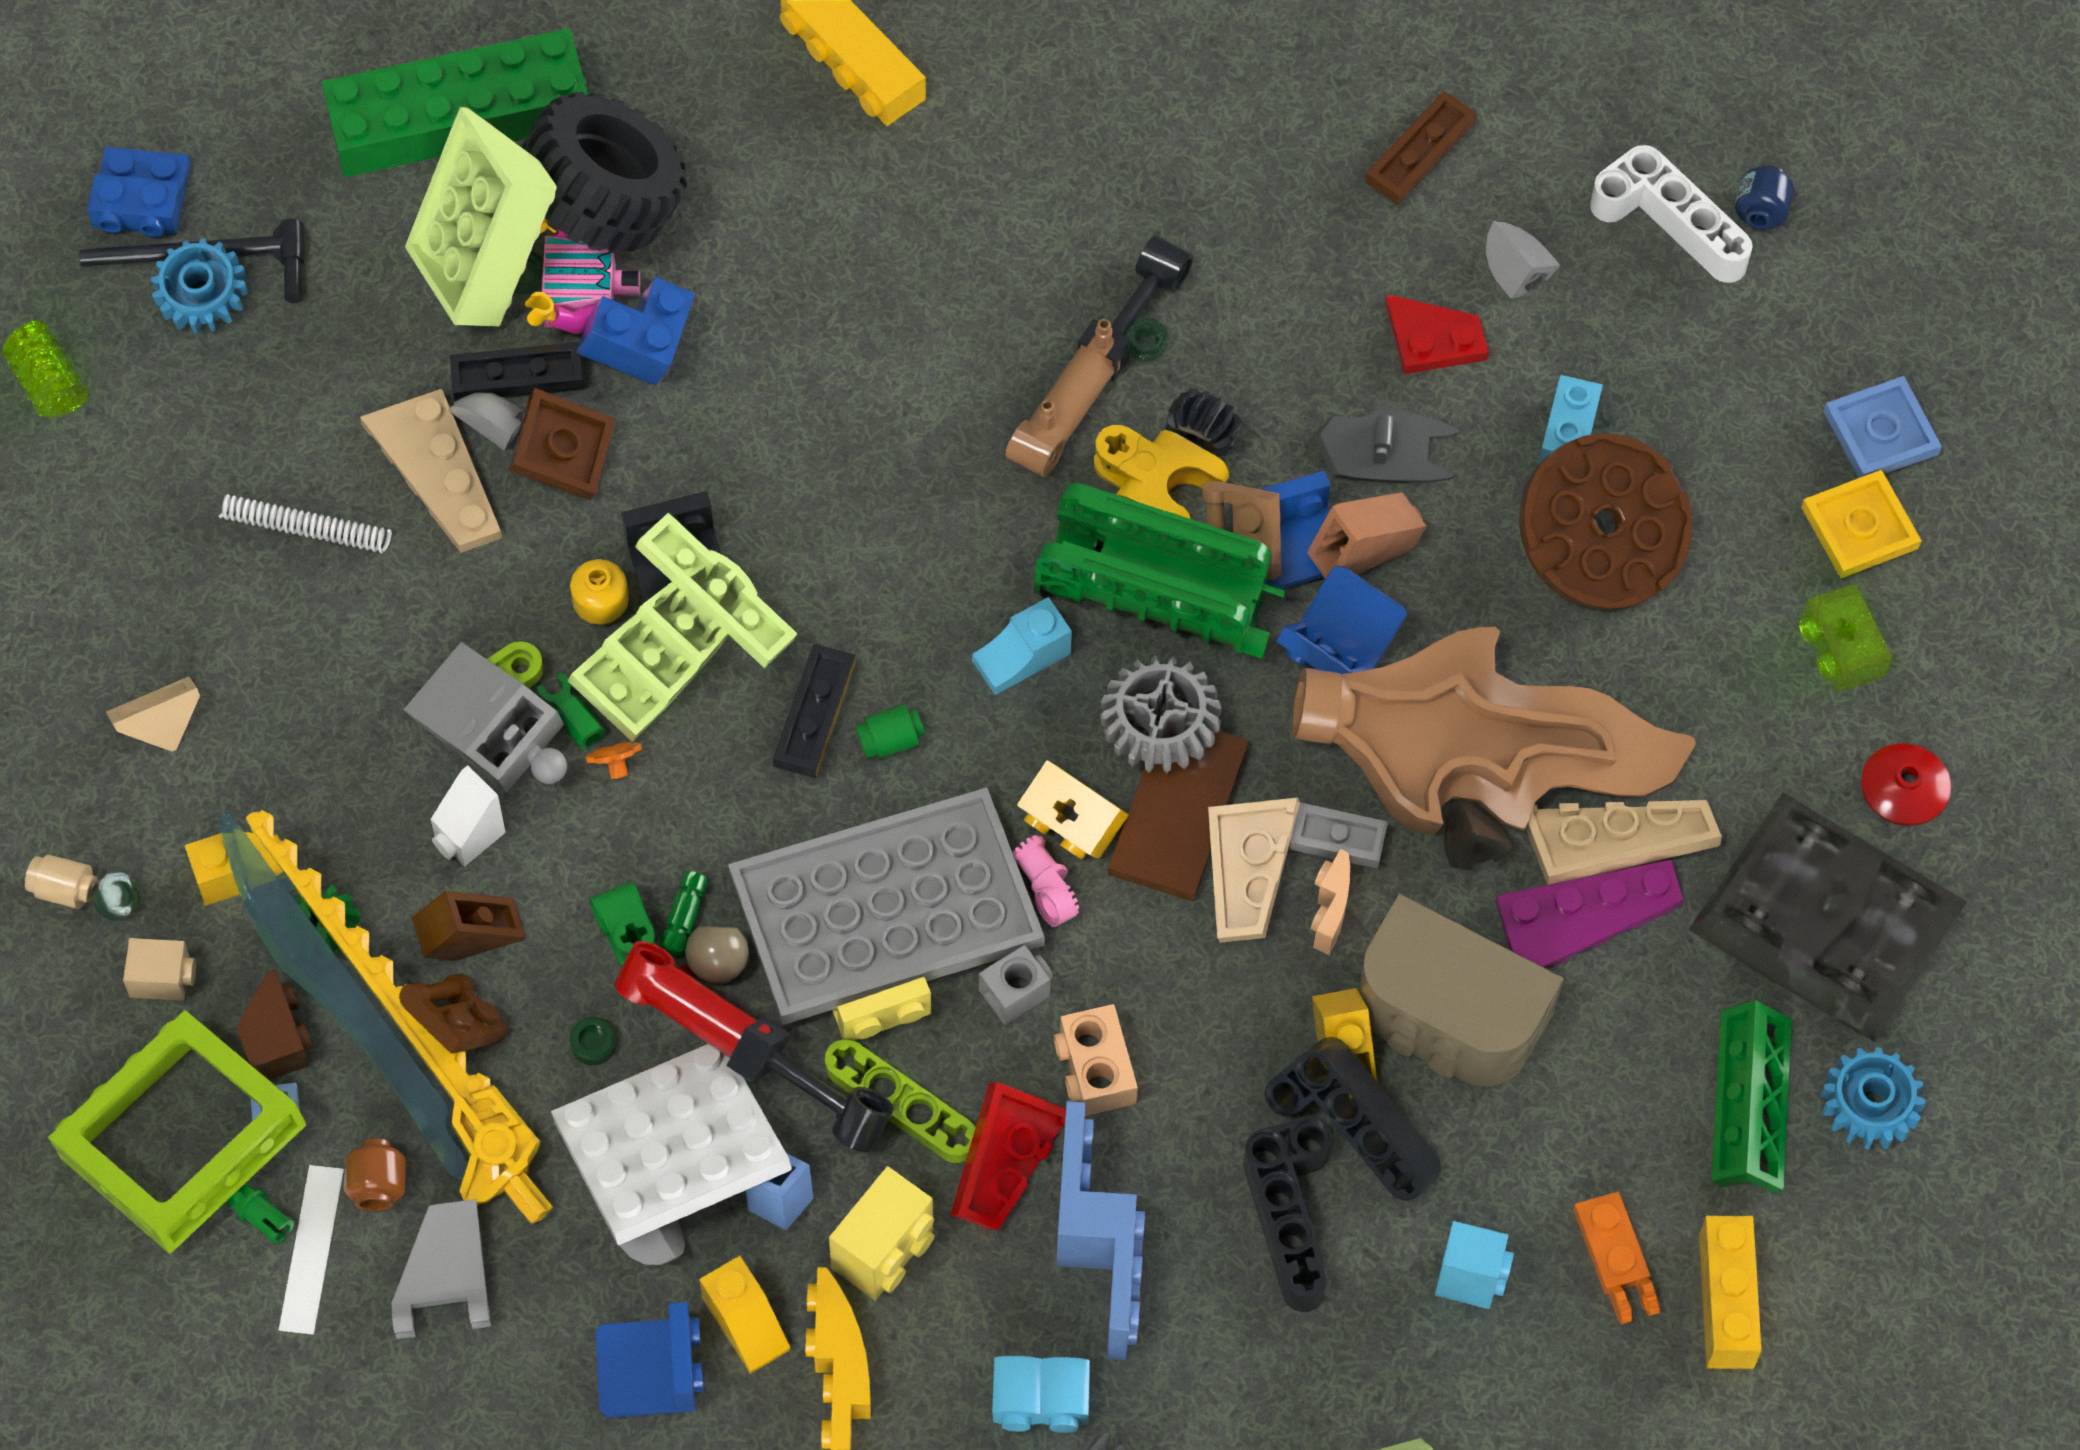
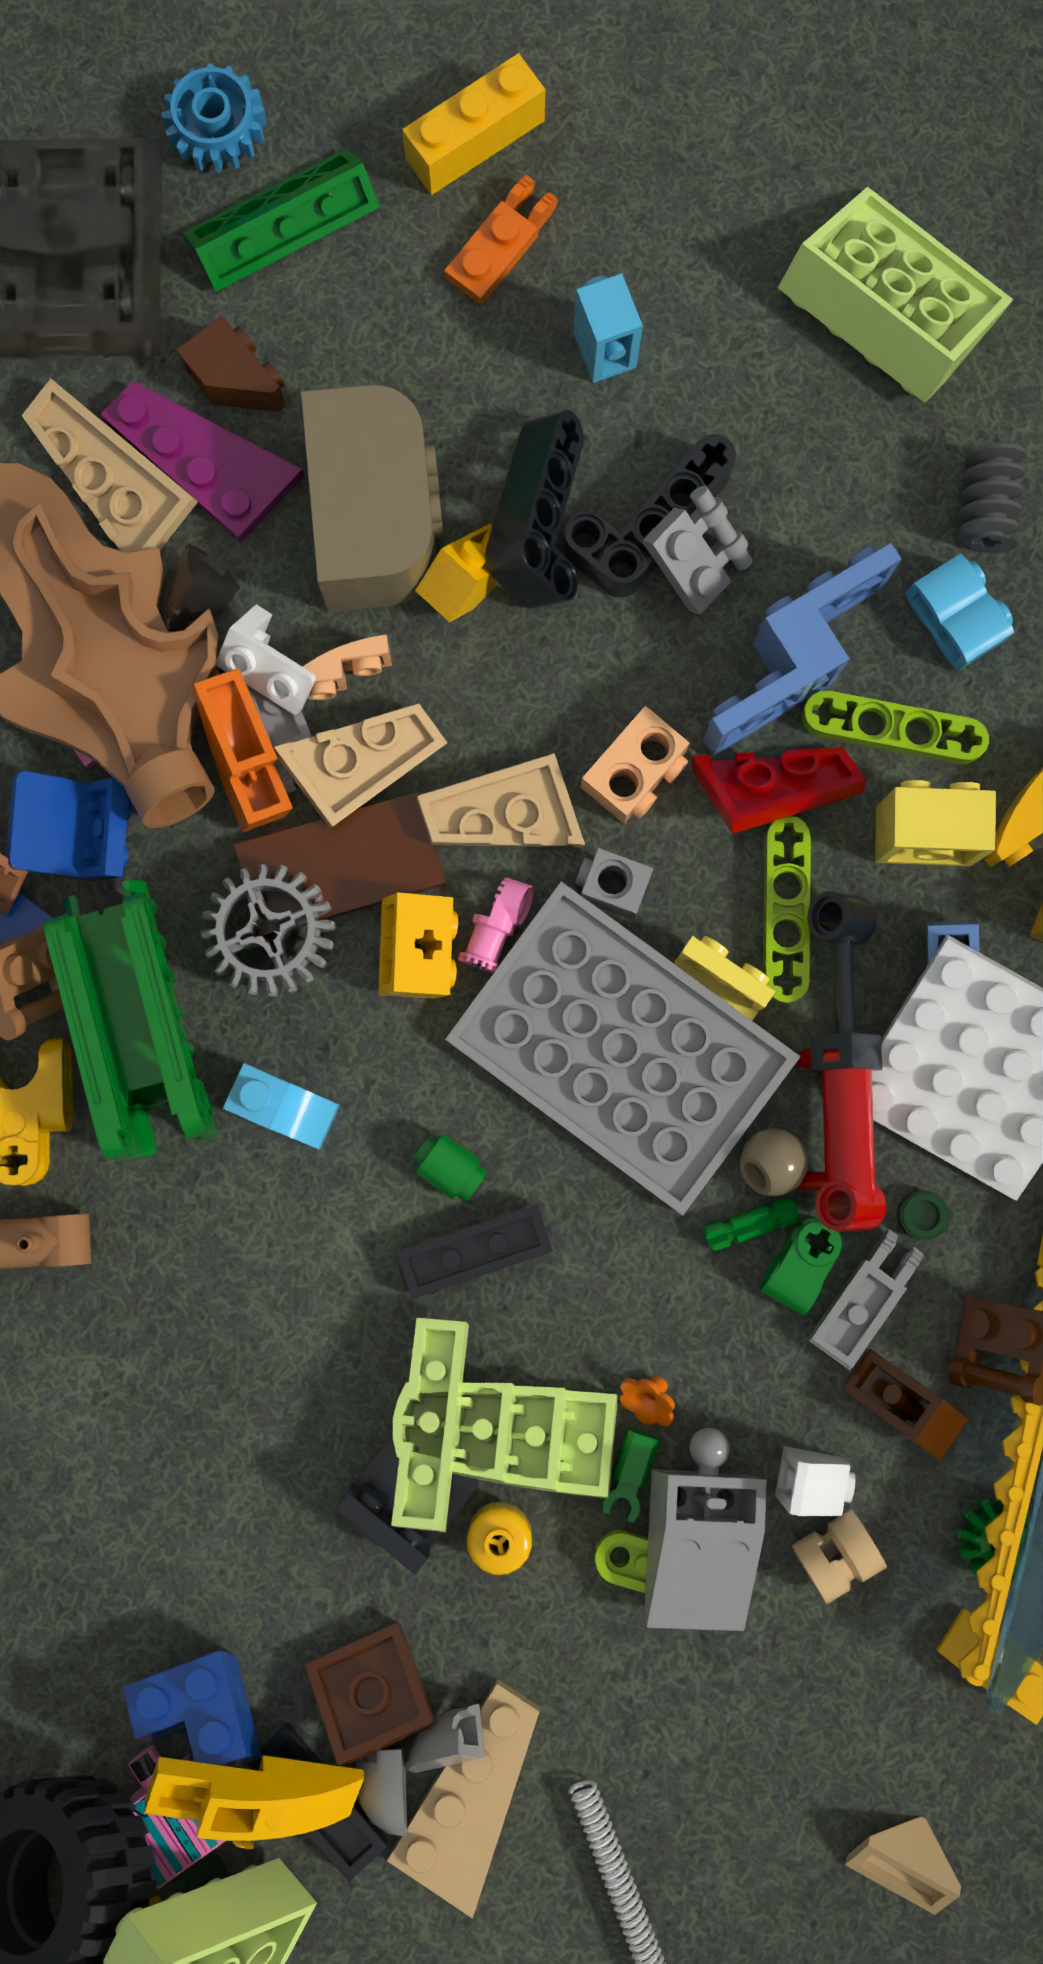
camera: 125 degrees left, 20 degrees up
none -> yellow slope [144,1755,364,1841]
none -> reddish brown slope [176,316,286,412]
none -> orange slope [192,668,293,833]
none -> white bracket [217,604,316,715]
none -> light grey brick [409,1704,485,1773]
none -> tan wing [416,753,585,847]
none -> light grey plate [642,486,753,614]
none -> tan wheel [791,1509,887,1605]
none -> lime beam [801,691,989,765]
none -> light grey hinge [807,1229,924,1370]

